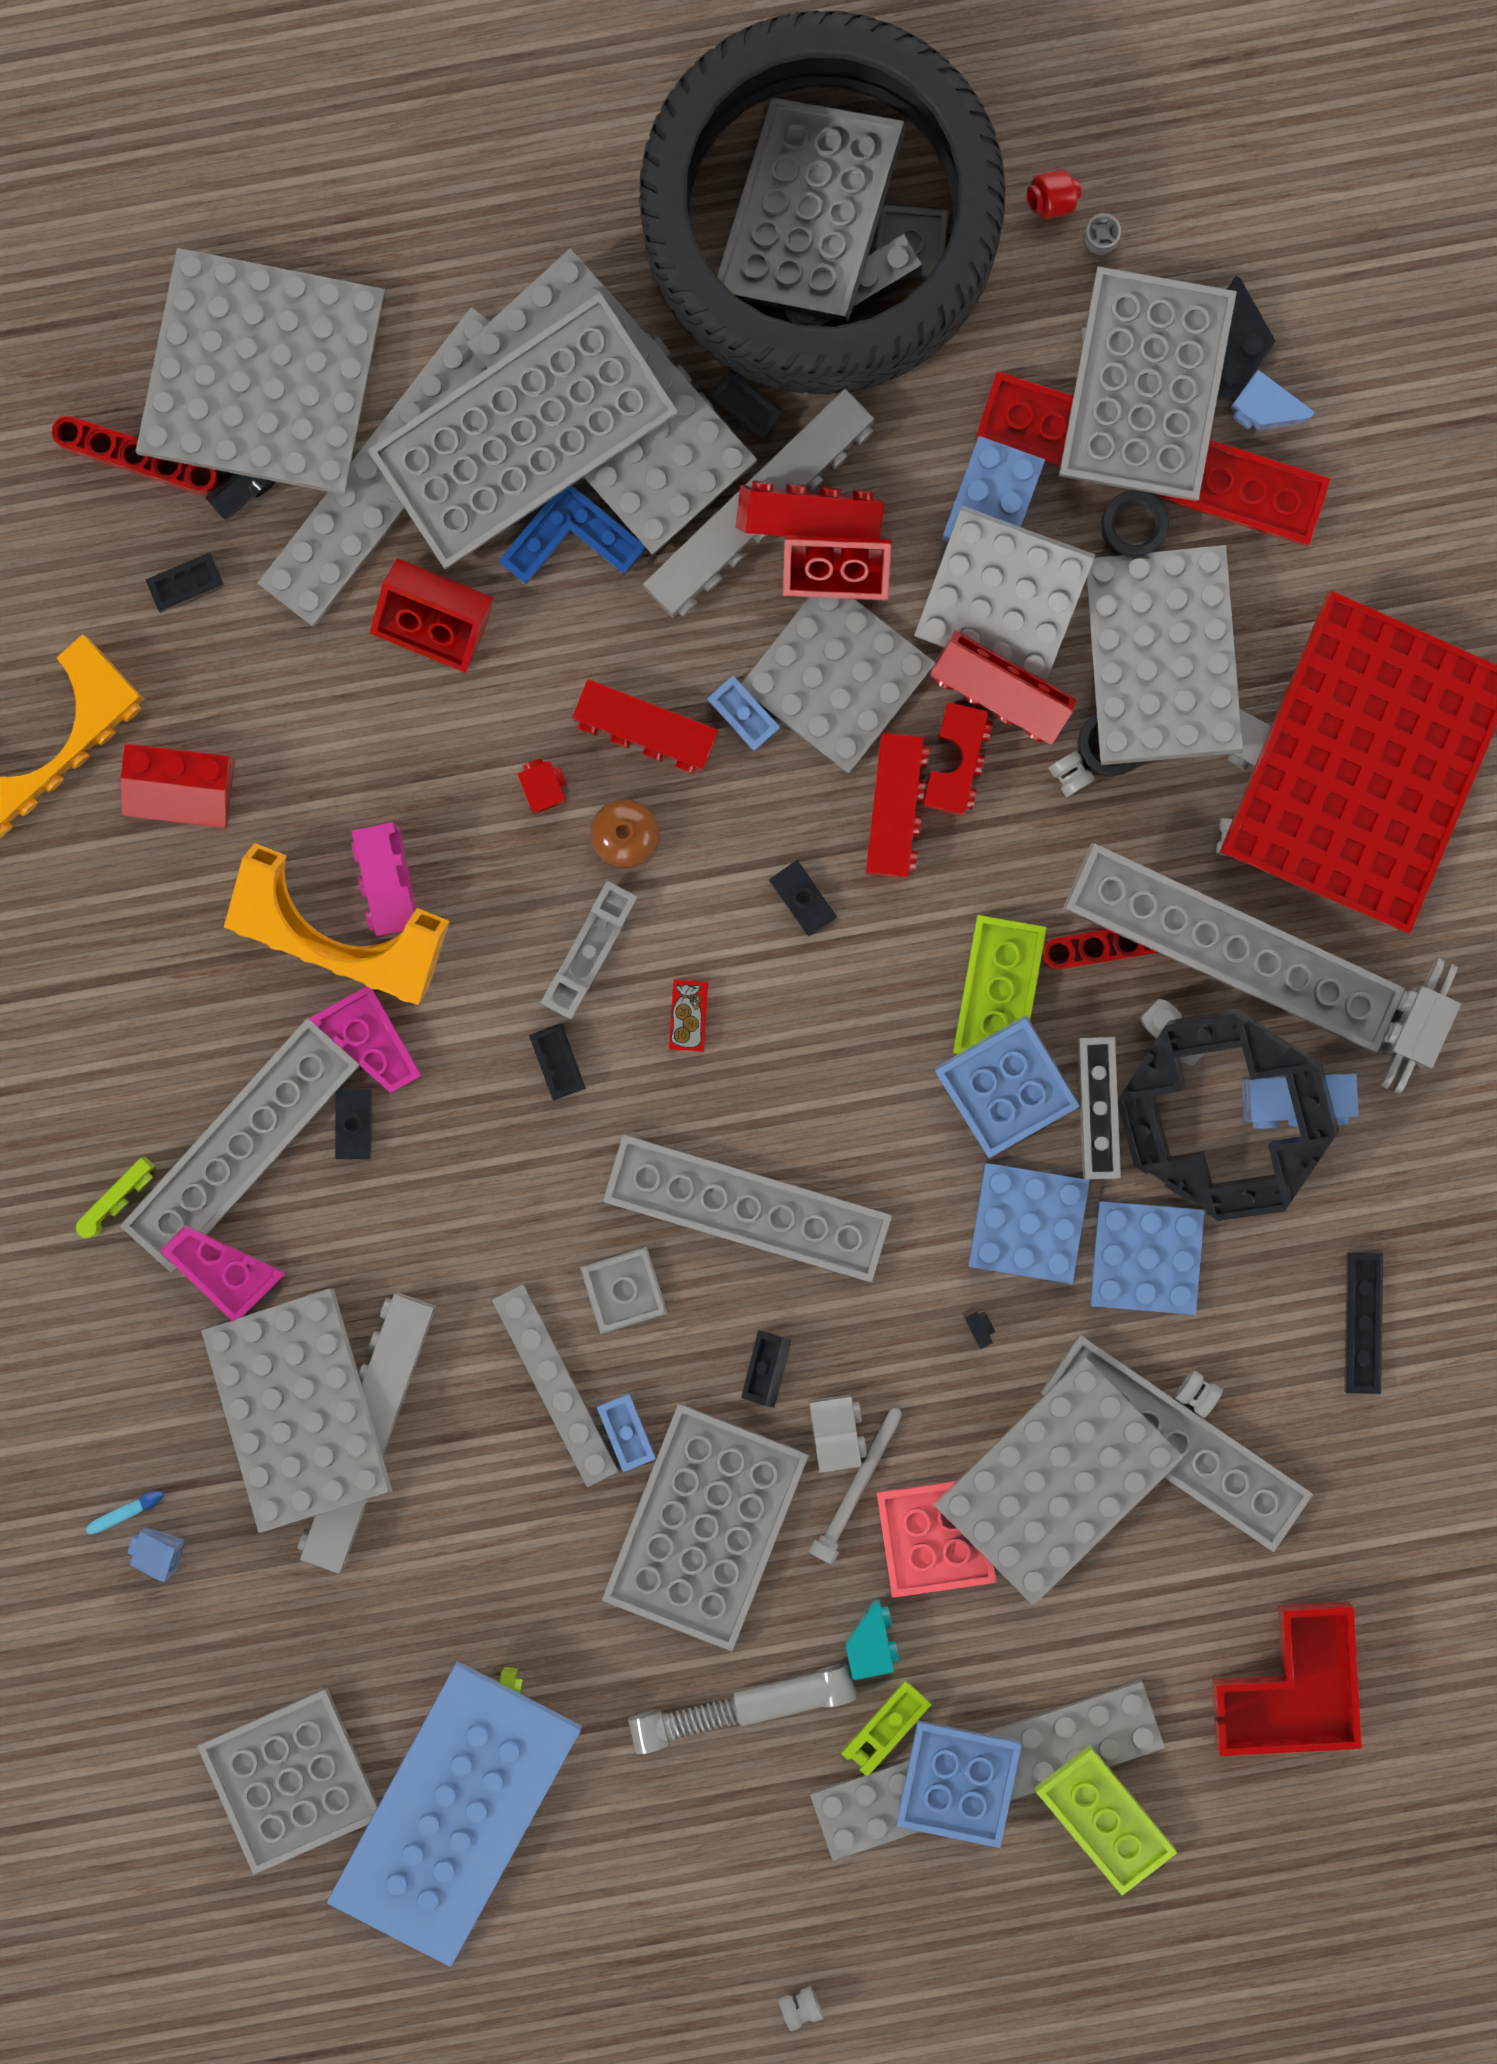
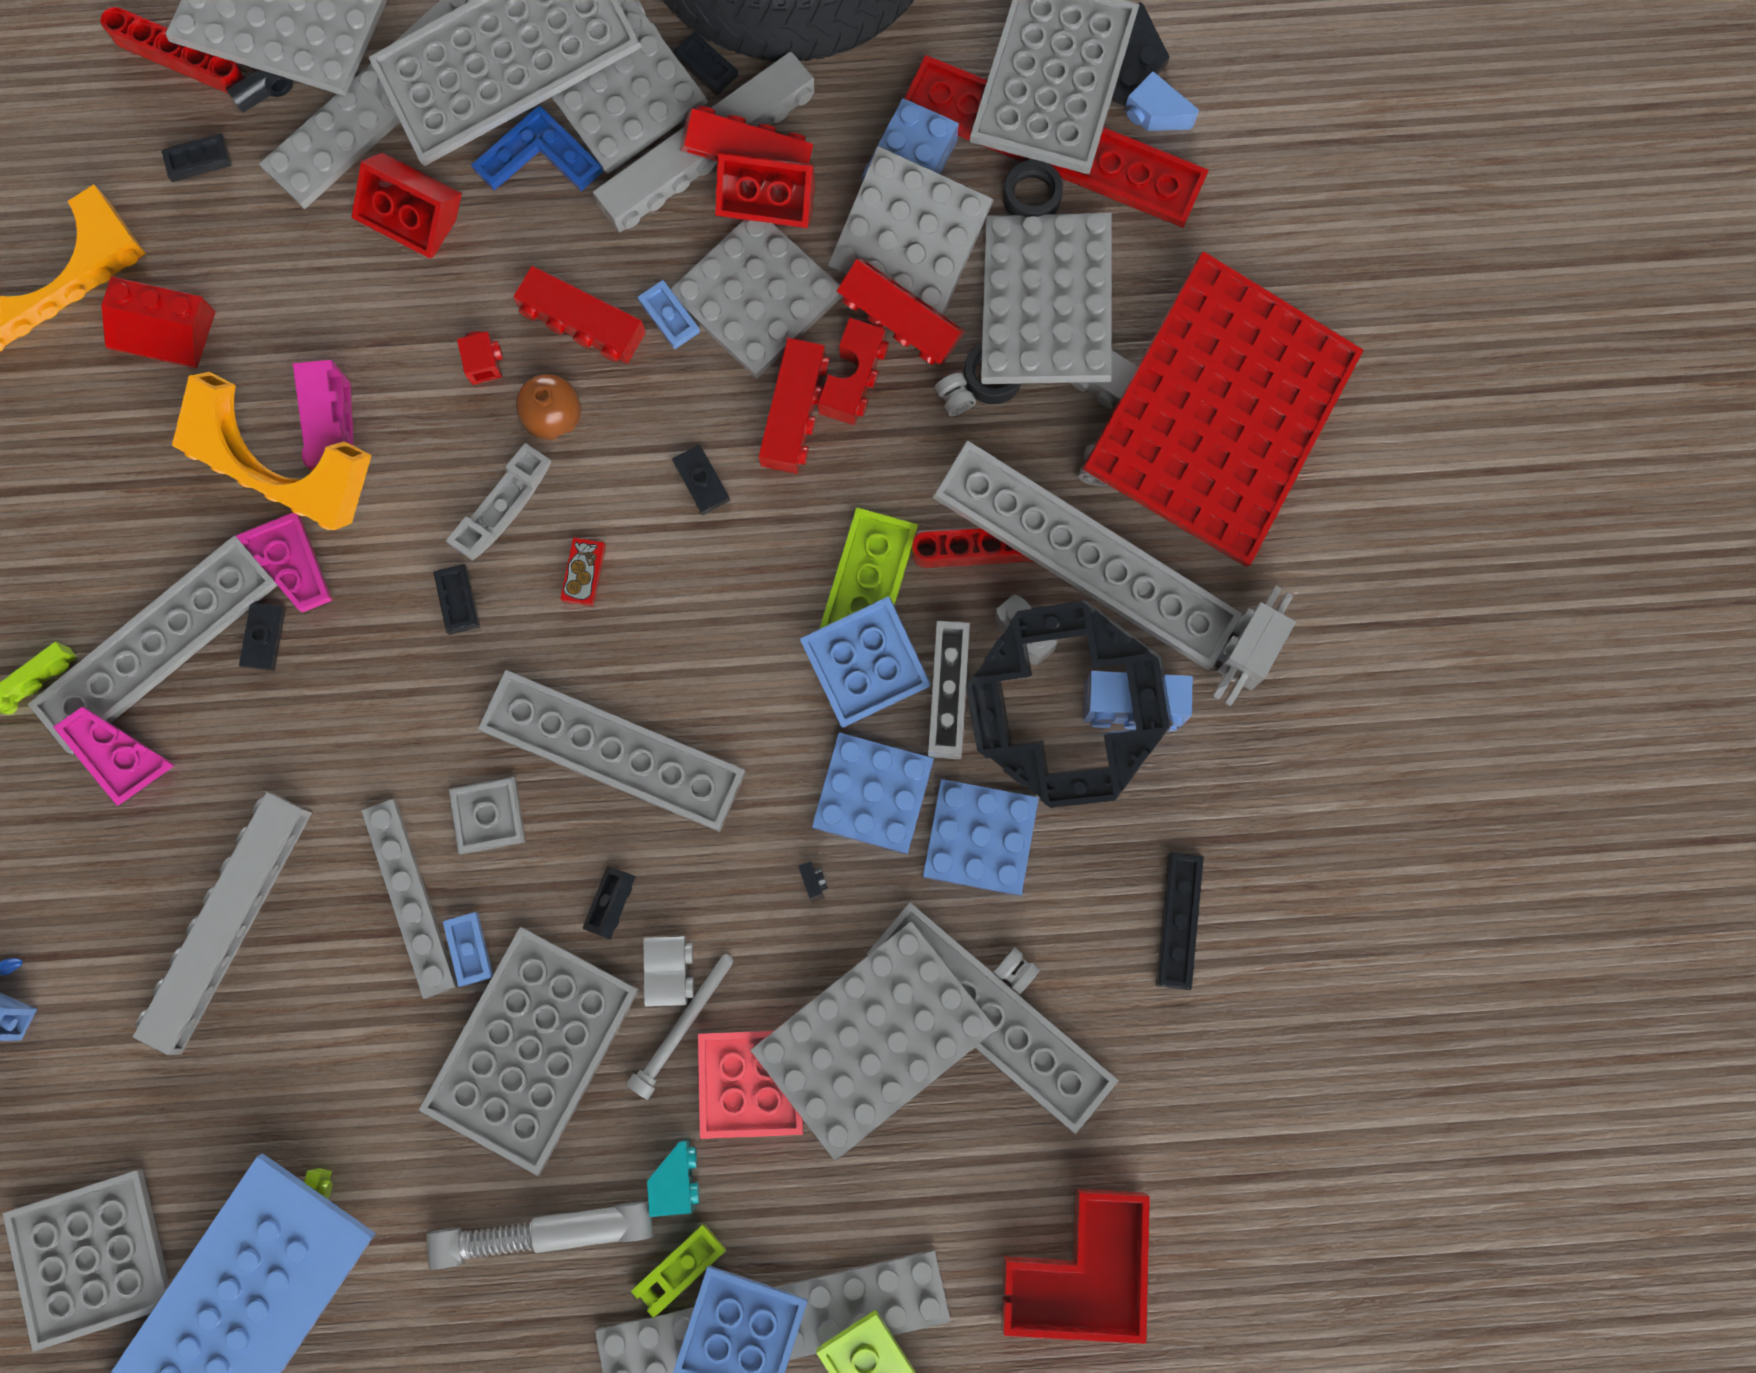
camera: 10 degrees right, 10 degrees down
light grey plate [201,1288,392,1533] -> none

